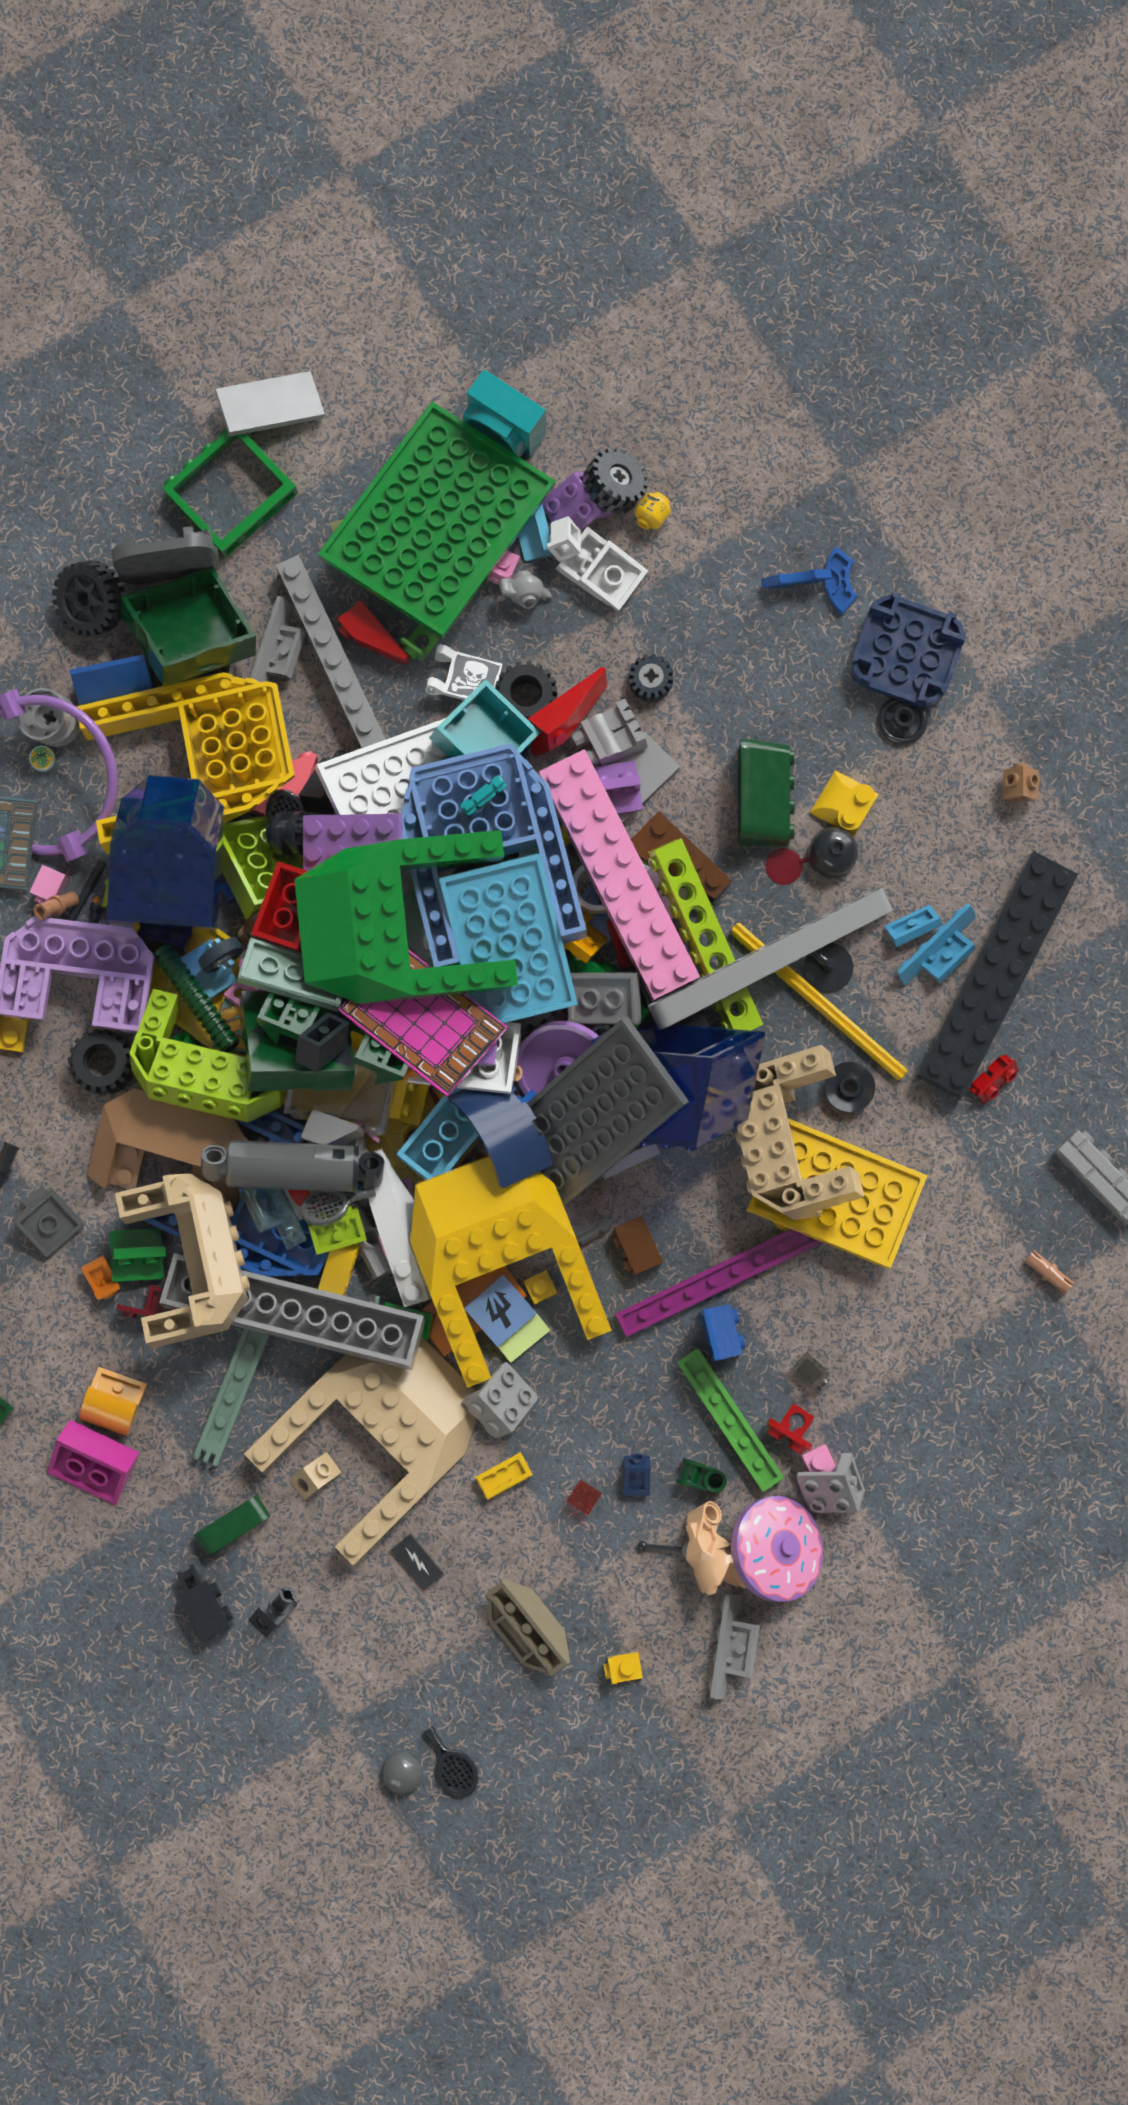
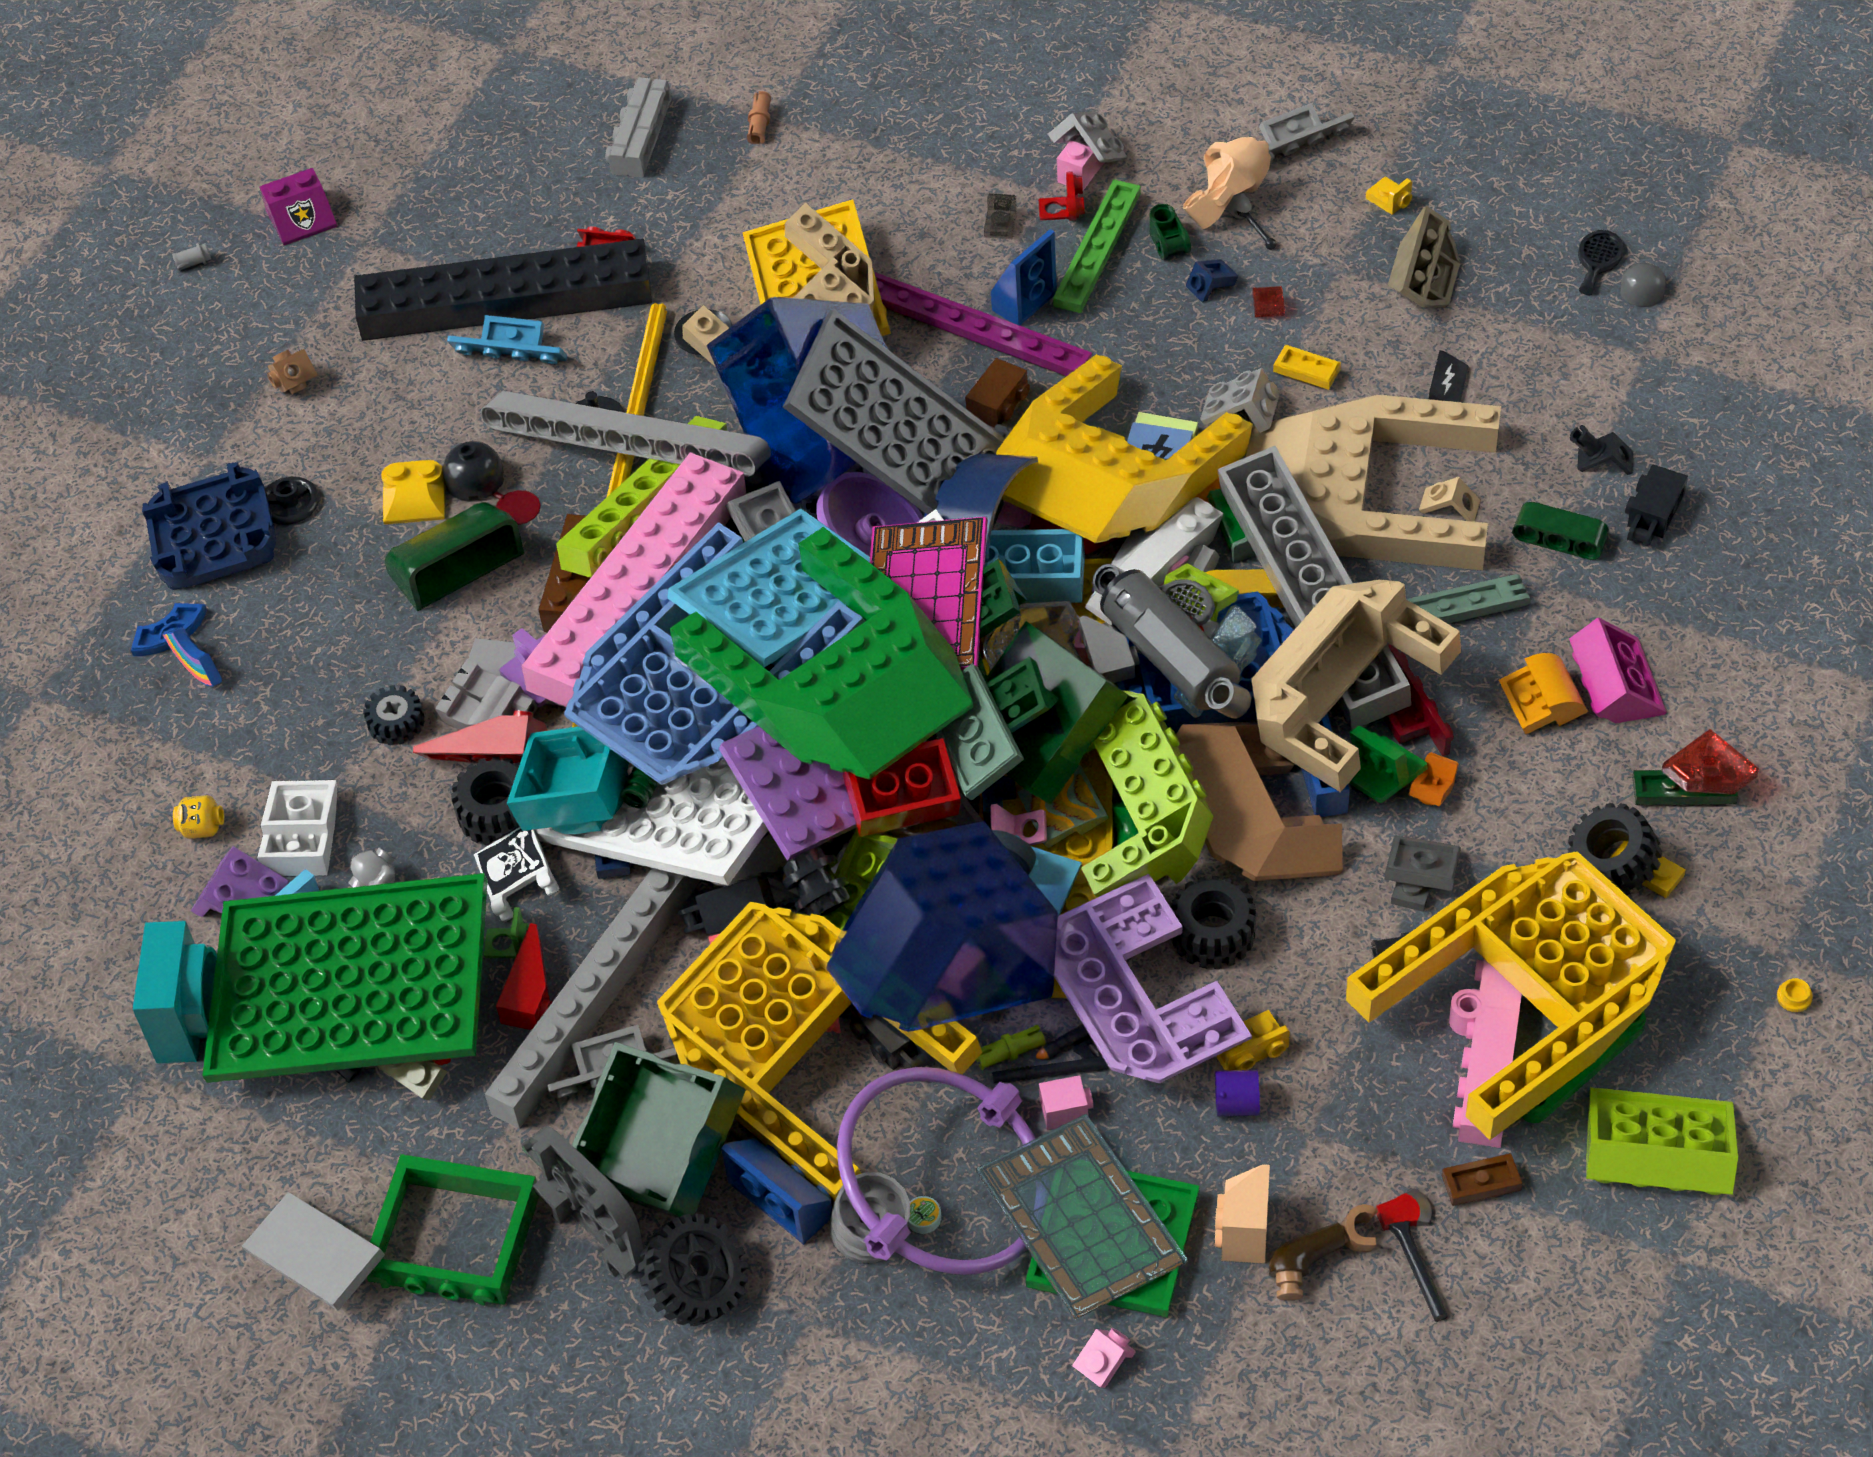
camera: 120 degrees left, 30 degrees down
nougat pin [34,891,79,920] -> none
dark green piece [153,944,240,1053] -> none
black brick [295,1013,352,1072] -> none
teal axle [460,775,507,816] -> none
white brick [547,516,581,562] -> none
bush [582,448,649,514] -> none
dish [731,1496,823,1602] -> none
dark azure plate [885,905,942,947] -> none

